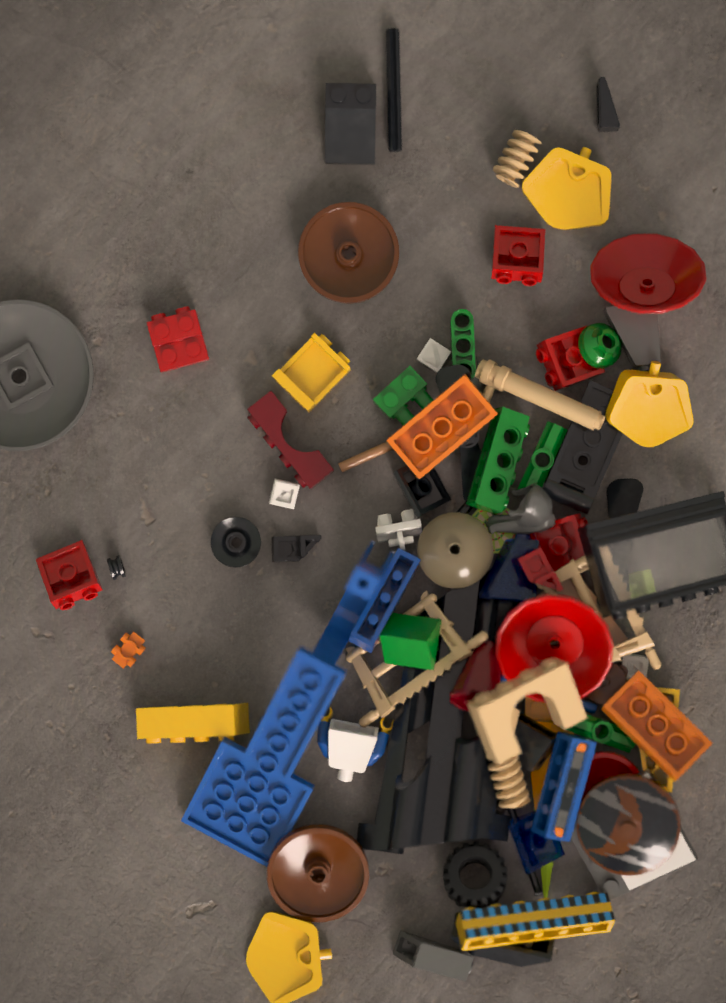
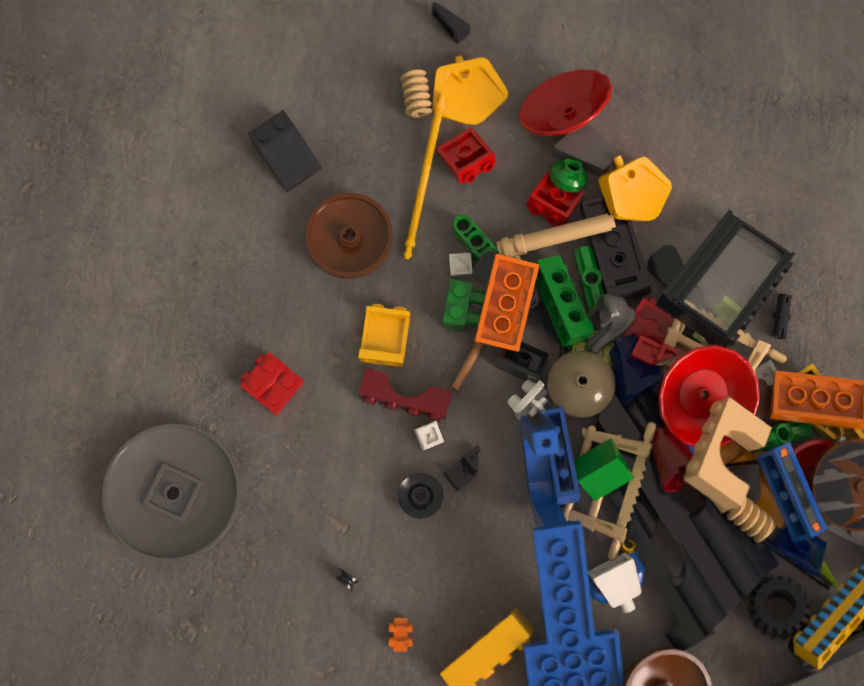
camera: 45 degrees left, 10 degrees down
red plate [36,540,103,610] -> none
black axle [386,28,402,152] -> none
none -> yellow hose [403,92,446,260]
none -> black pin [772,294,792,340]

